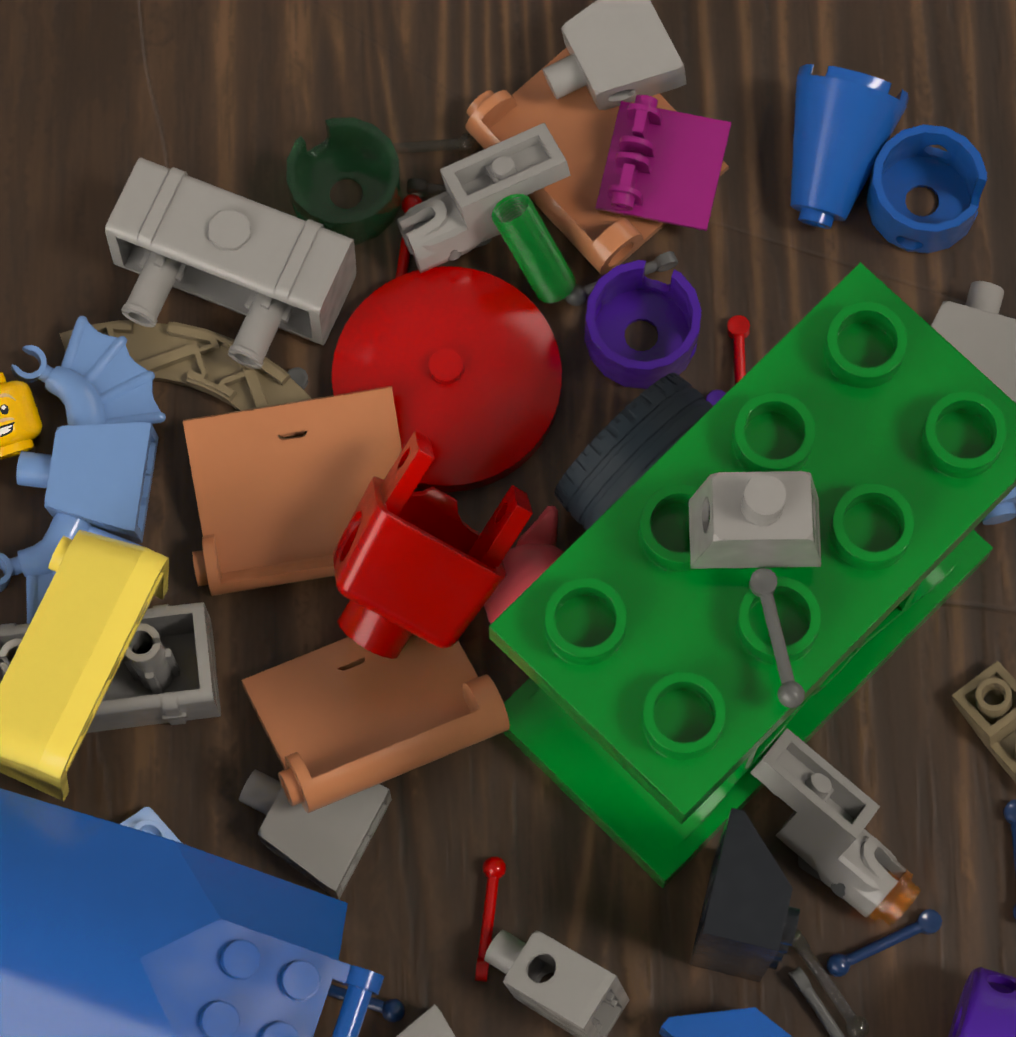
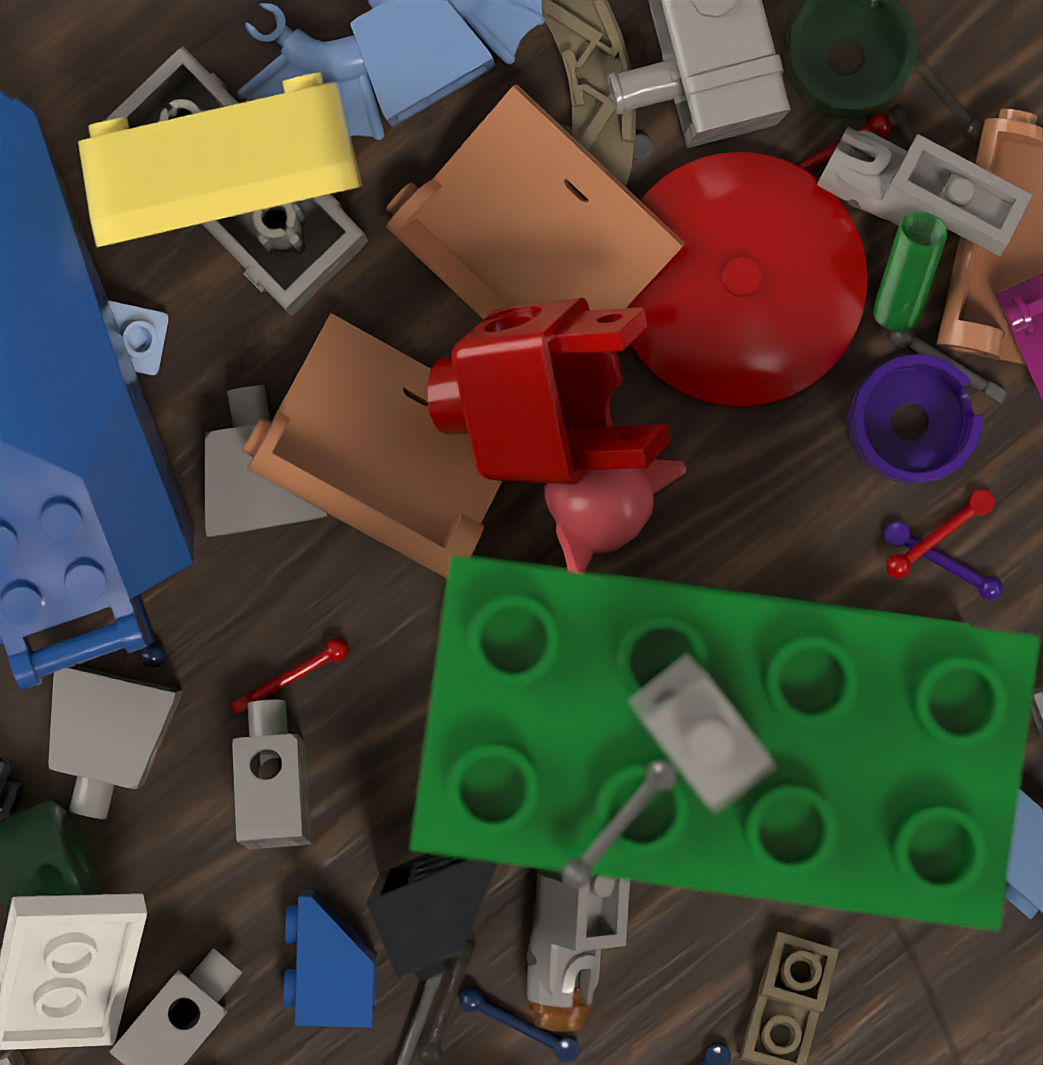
camera: 55 degrees right, 15 degrees up
black wheel [554,372,713,531] -> none

